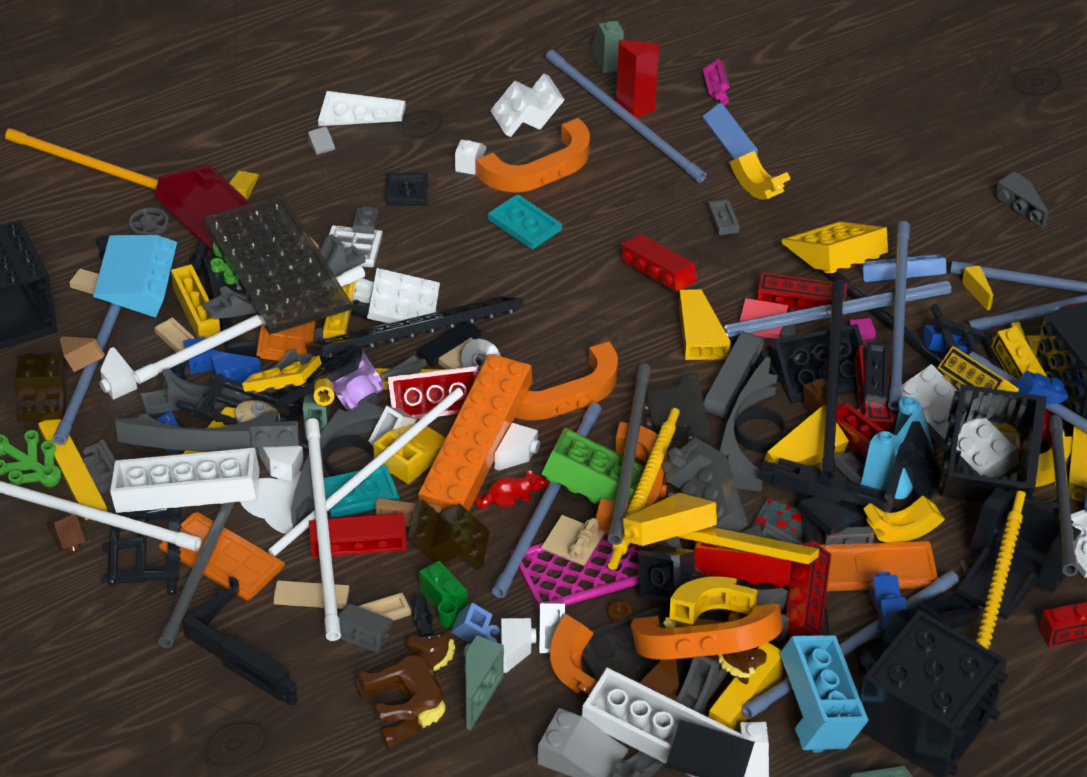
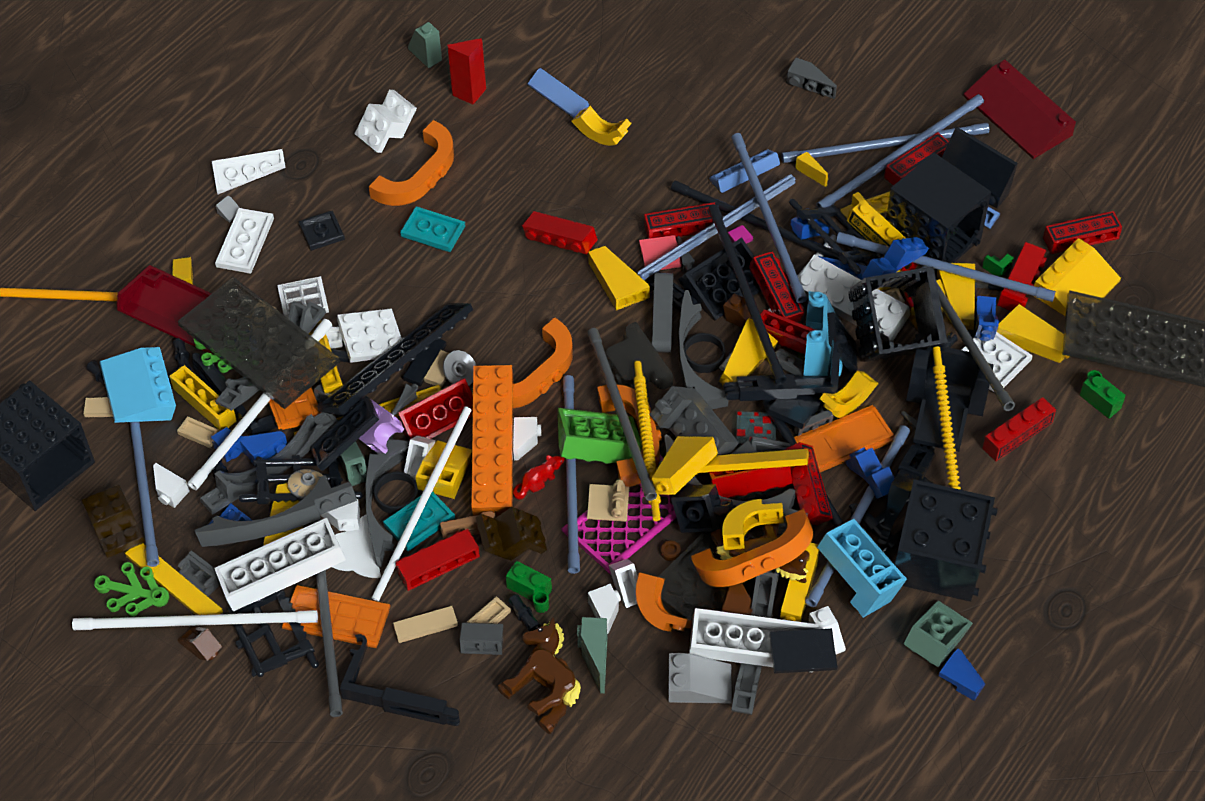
camera: 20 degrees left, 10 degrees up
medium nougat slope [60,336,105,372] -> none
dark grey wheel [129,207,169,235] -> none
yellow wing [242,356,322,393] -> none
white piece [305,418,341,641] -> none
yellow gear [313,379,334,406] -> none
dark grey plate [353,206,378,234] -> none
medium blue brick [451,603,501,643] -> none
white slope [455,140,486,175] -> none
sand blue piece [546,50,706,183] -> none
dark pink plate [703,59,730,105] -> none
dark grey plate [708,199,740,235] -> none
yellow slope [782,221,888,273] -> none
black tile [864,341,889,404] -> none
yellow brick [938,346,1019,392] -> none
none -> white plate [215,208,274,274]

